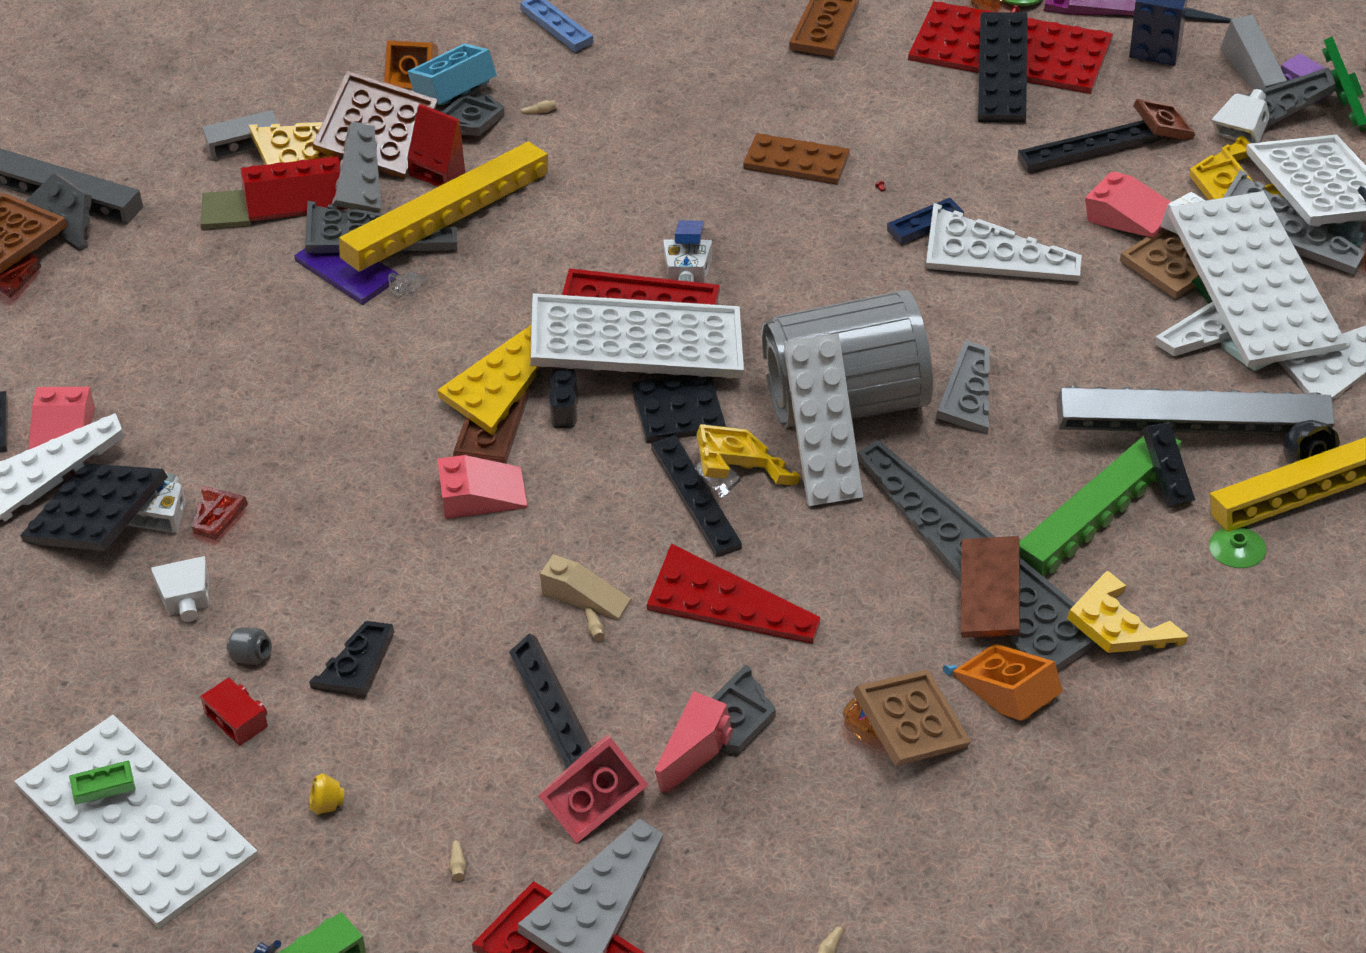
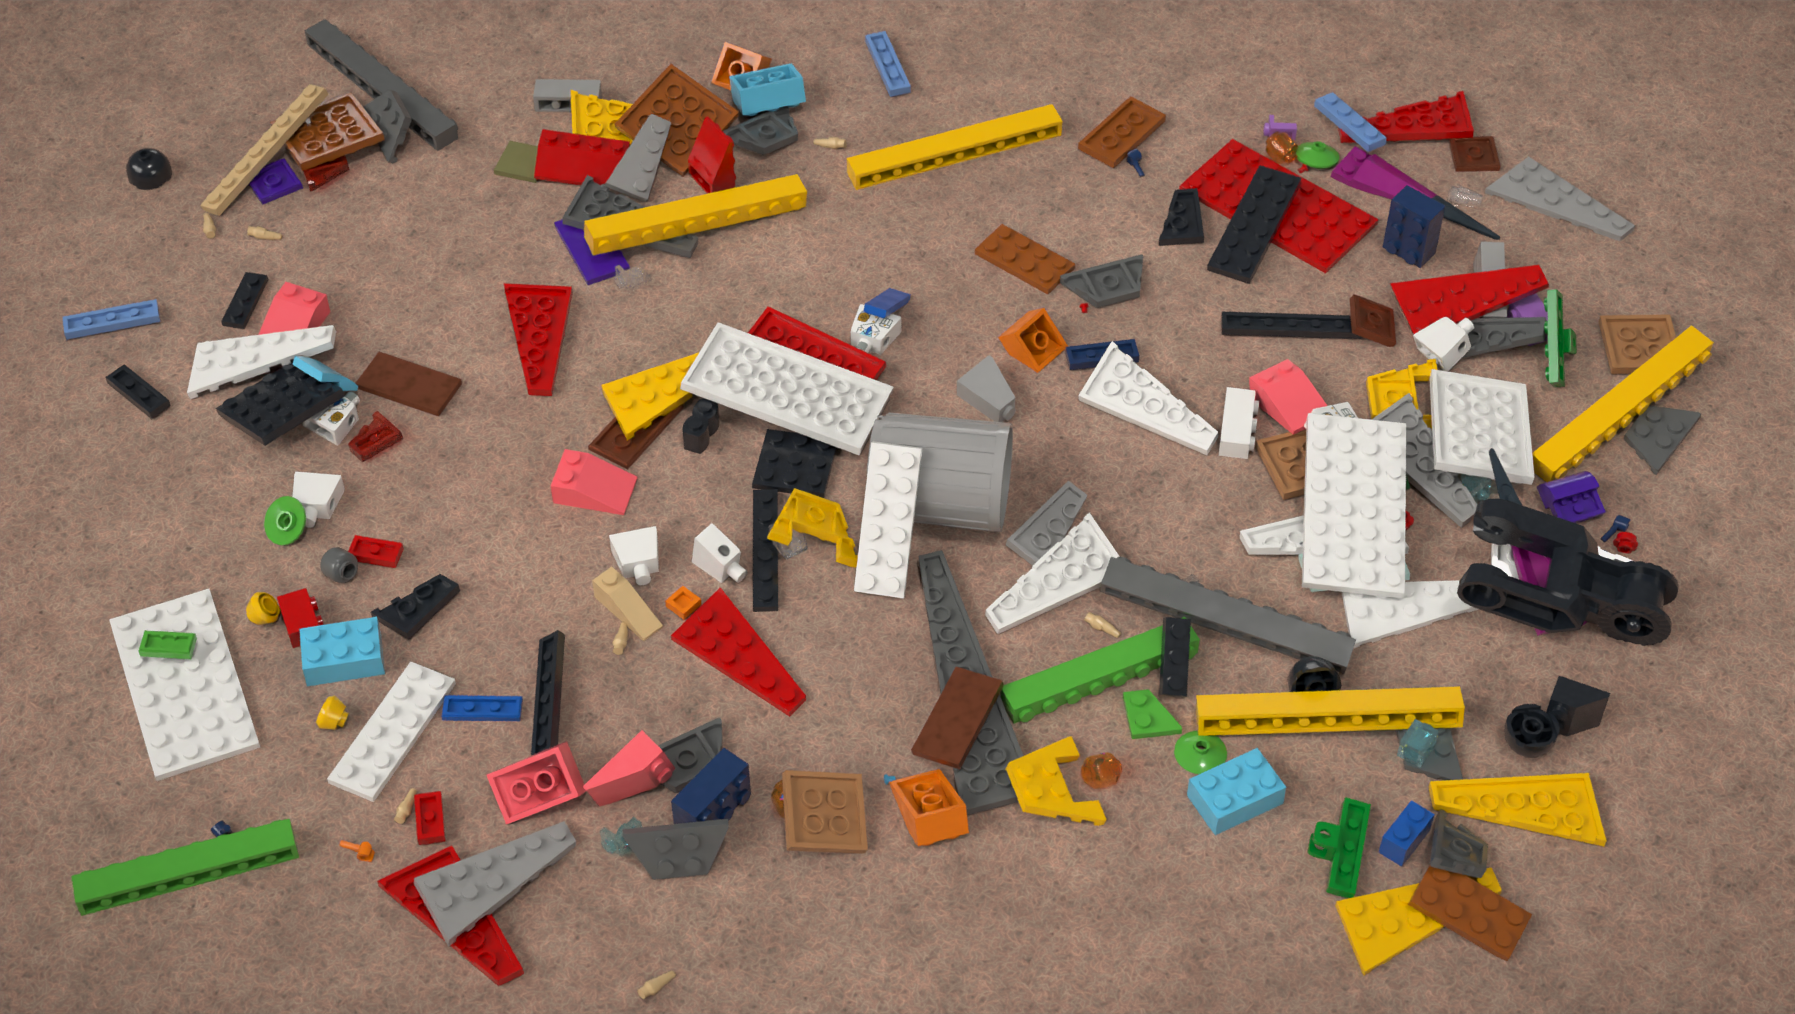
camera: 20 degrees right, 5 degrees up
none -> yellow cone [246,592,280,625]
none -> bright green dish [264,496,306,545]
none -> medium azure slope [293,356,358,391]
none -> medium azure brick [300,617,385,686]
none -> white plate [327,662,456,802]
none -> orange hand [340,840,375,862]
none -> red plate [348,535,404,568]
none -> copper tile [355,351,462,417]
none -> red plate [414,791,446,845]
none -> blue tile [442,695,523,721]
none -> red wing [503,283,573,396]
none -> clear light blue bracket [600,817,642,857]
none -> white torso [609,526,659,585]
none -> dark grey wing [623,819,729,880]
none -> orange plate [665,586,702,620]
none -> dark blue brick [671,748,751,824]
none -> white torso [692,523,747,583]
none -> yellow brick [847,104,1062,190]
none -> light grey slope [957,355,1016,422]
none -> white wing [985,513,1120,634]
none -> orange slope [998,308,1068,373]
none -> dark grey wing [1060,254,1144,308]
none -> clear orange head [1081,752,1122,789]
none -> tan piece [1084,612,1121,638]
none -> bright green wing [1123,689,1182,739]
none -> dark blue hand [1126,149,1145,177]
none -> black wing [1159,188,1204,246]
none -> medium azure brick [1187,748,1286,835]
none -> white brick [1219,387,1259,459]
none -> red wing [1390,265,1549,335]

